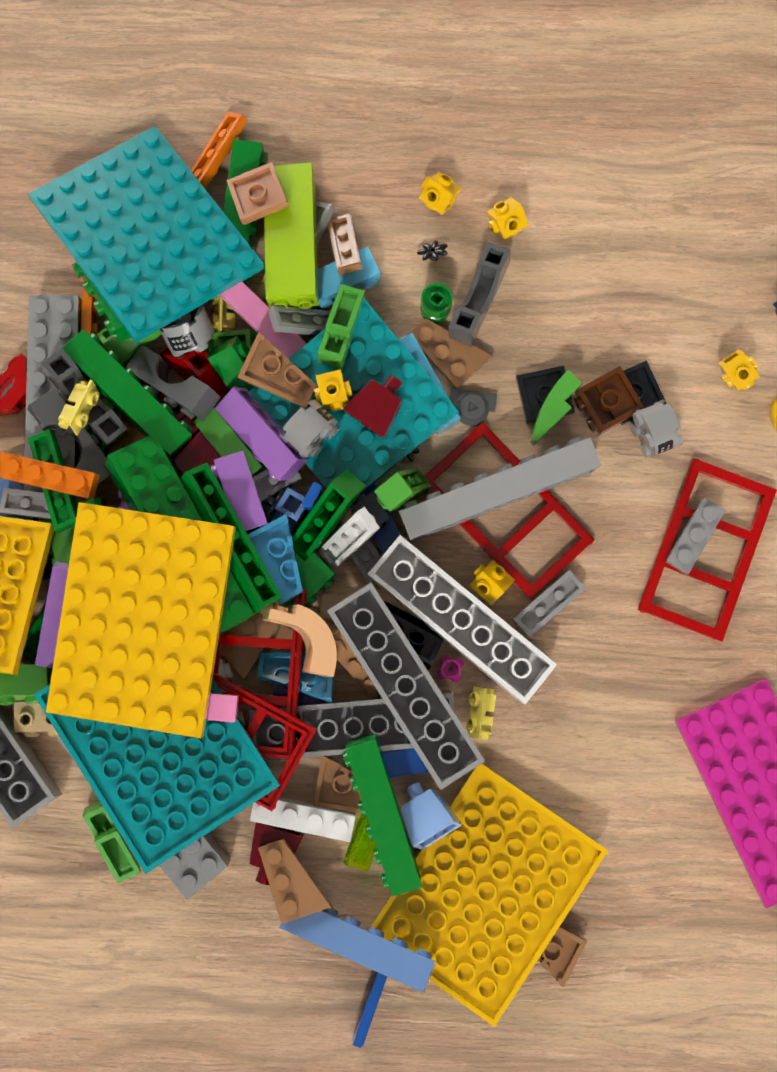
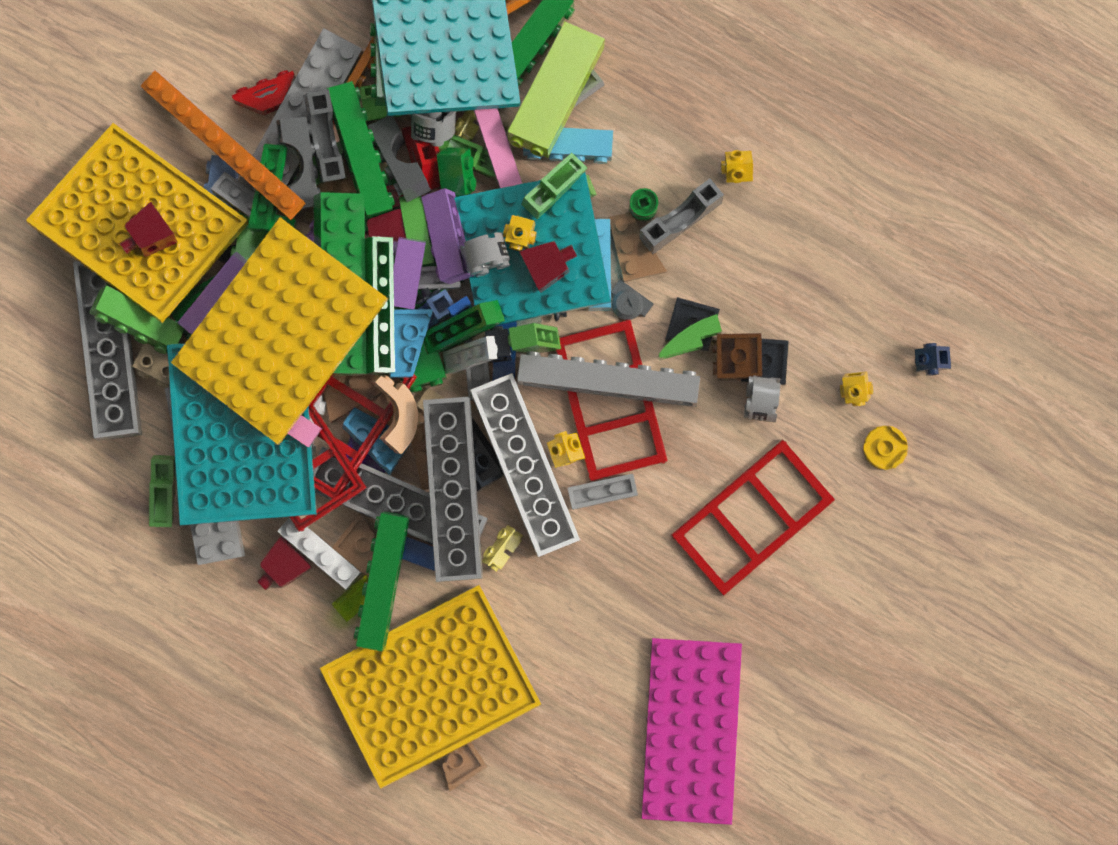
camera: 30 degrees right, 0 degrees up
light yellow hinge [58,380,99,436] -> none
nougat plate [227,162,289,225] -> none
medium nougat wing [238,332,318,410] -> none
medium nougat wing [258,838,332,924] -> none
light grey plate [268,305,331,336] -> none
medium blue brick [279,908,436,992] -> none
tile [328,214,363,276] -> none
blue tile [352,972,387,1048] -> none
light blue torso [401,783,462,850] -> none
black plant [417,240,448,261] -> none
yellow brick [419,172,462,215] -> none
dark pink plate [437,655,464,683] -> none
light grey plate [665,498,726,575] -> none

